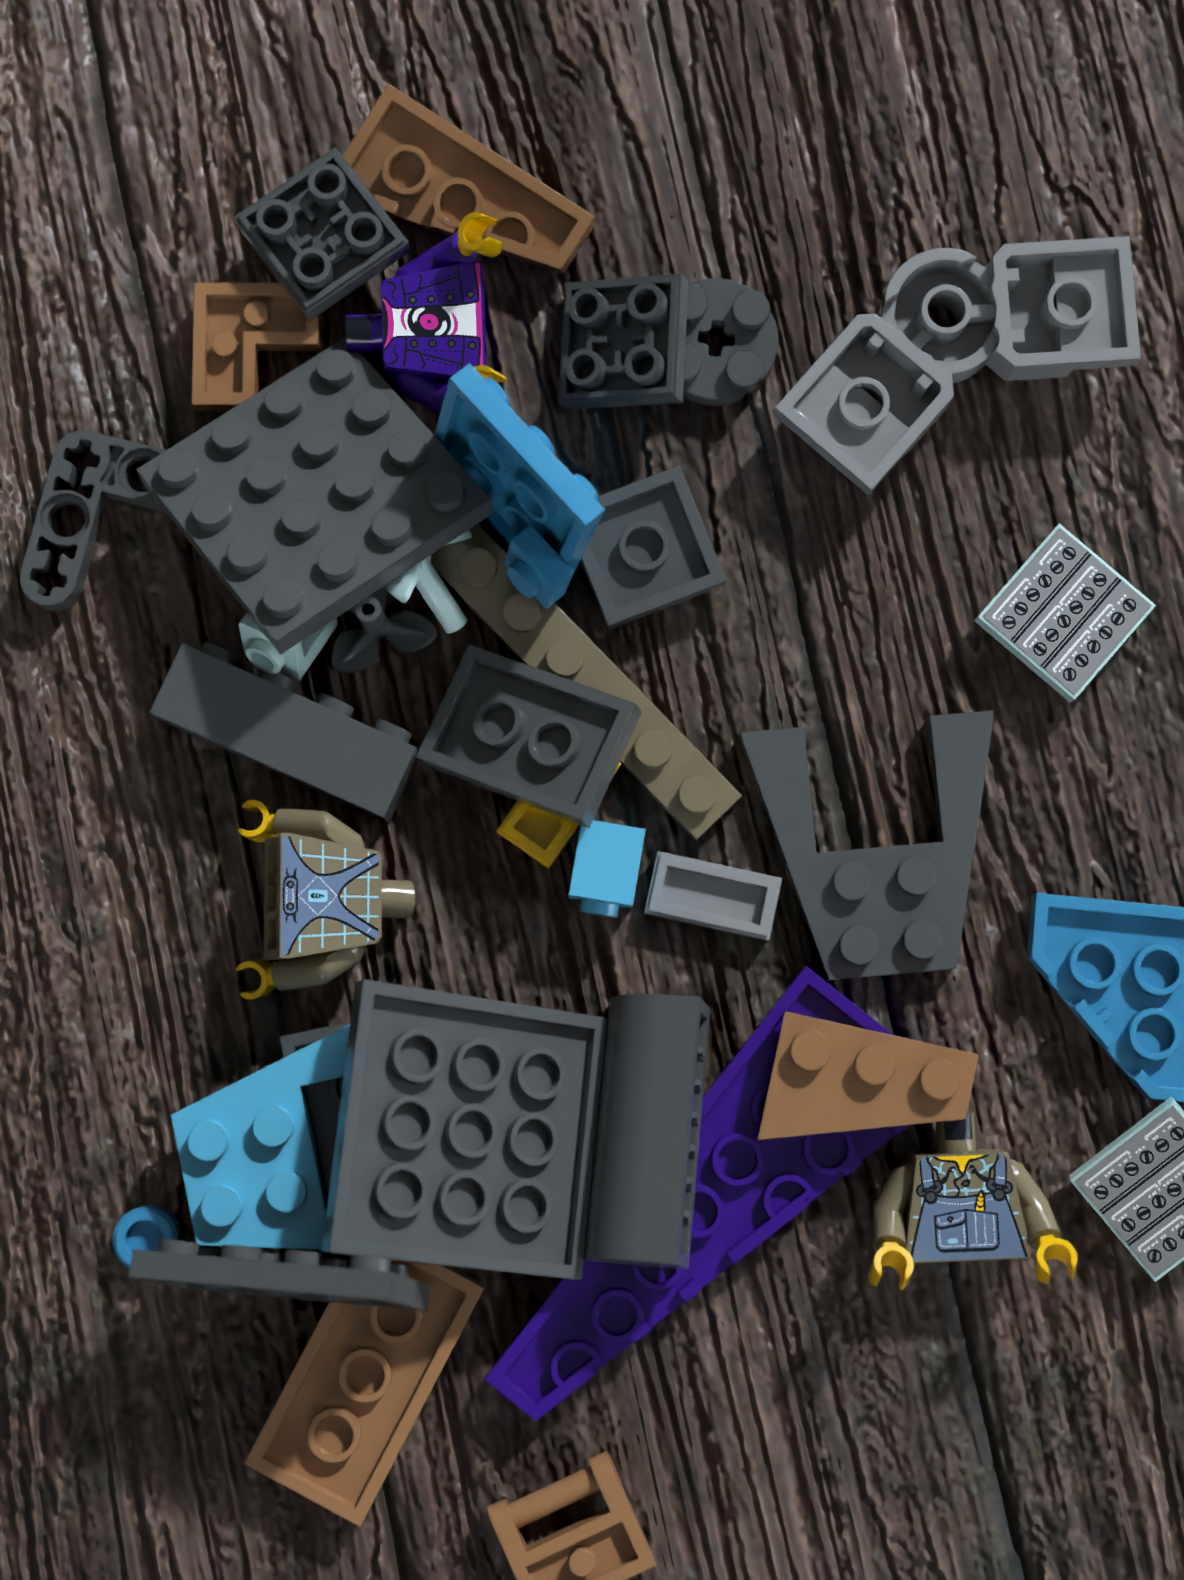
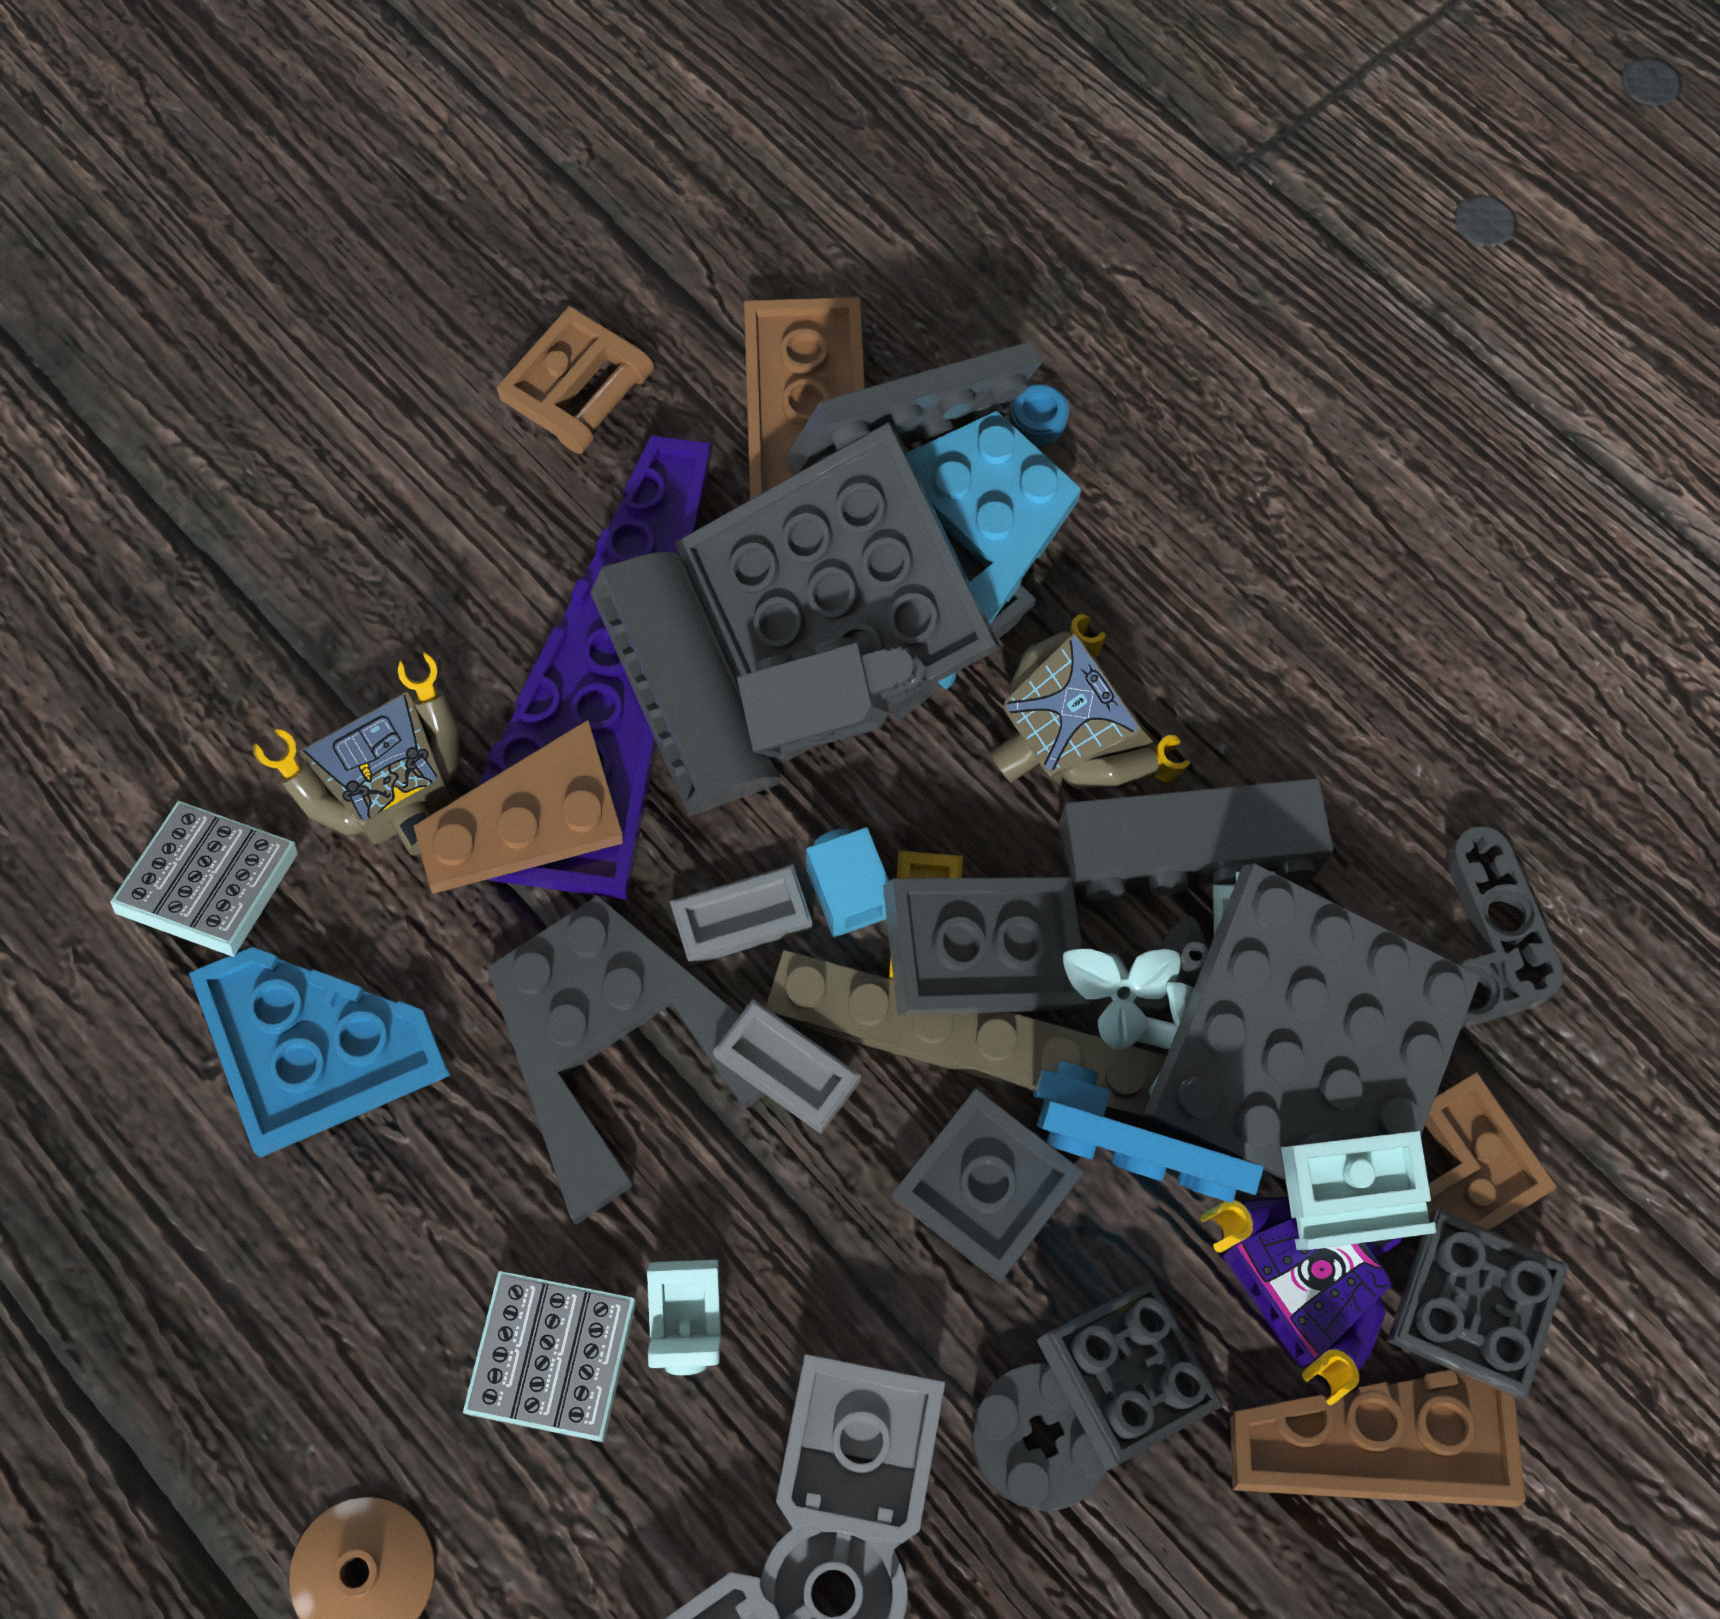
camera: 150 degrees right, 15 degrees down
none -> light aqua bracket [647,1260,722,1375]
none -> light grey tile [713,999,861,1134]
none -> dark grey hinge [737,638,929,758]
none -> light aqua plant [1063,948,1181,1050]
none -> light aqua plate [1281,1131,1436,1250]

